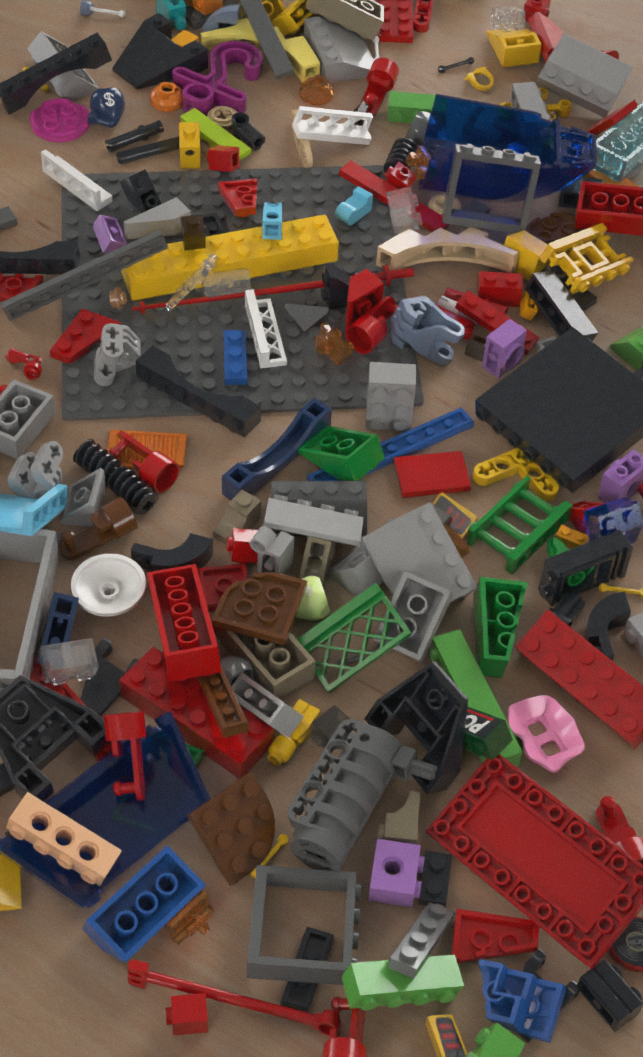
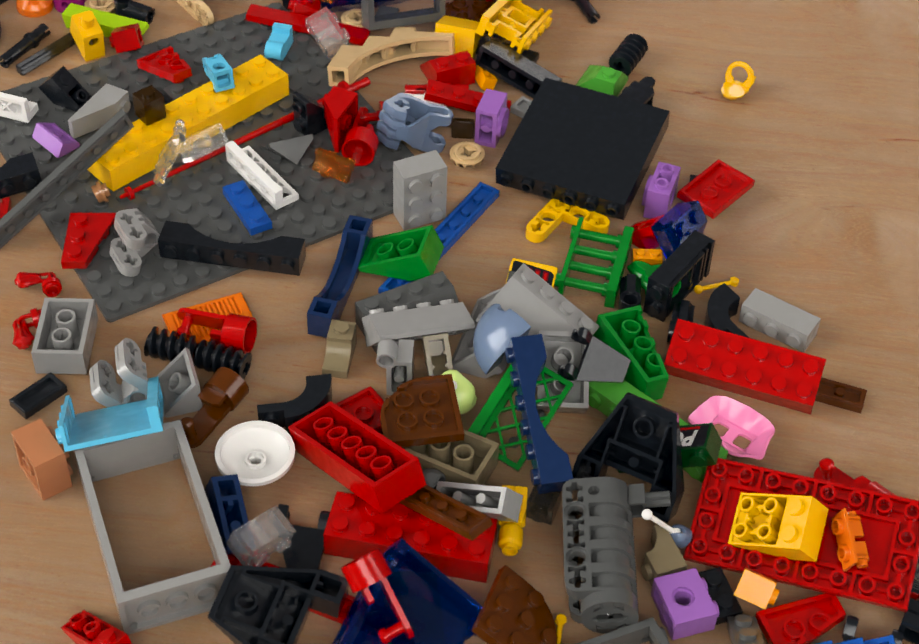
camera: 25 degrees left, 5 degrees down
red brick [226,528,258,564] -> none
red tile [393,451,471,498] -> none
none -> tan gear [450,141,485,168]
none -> sand blue brick [473,304,531,375]
none -> dark blue arch [505,334,573,494]
none -> flag [558,327,631,383]
none -> black piece [618,274,642,310]
none -> hinge [642,509,692,548]
none -> yellow slope [728,492,829,562]
none -> light orange brick [734,568,780,609]
none -> orange hinge [831,508,870,572]

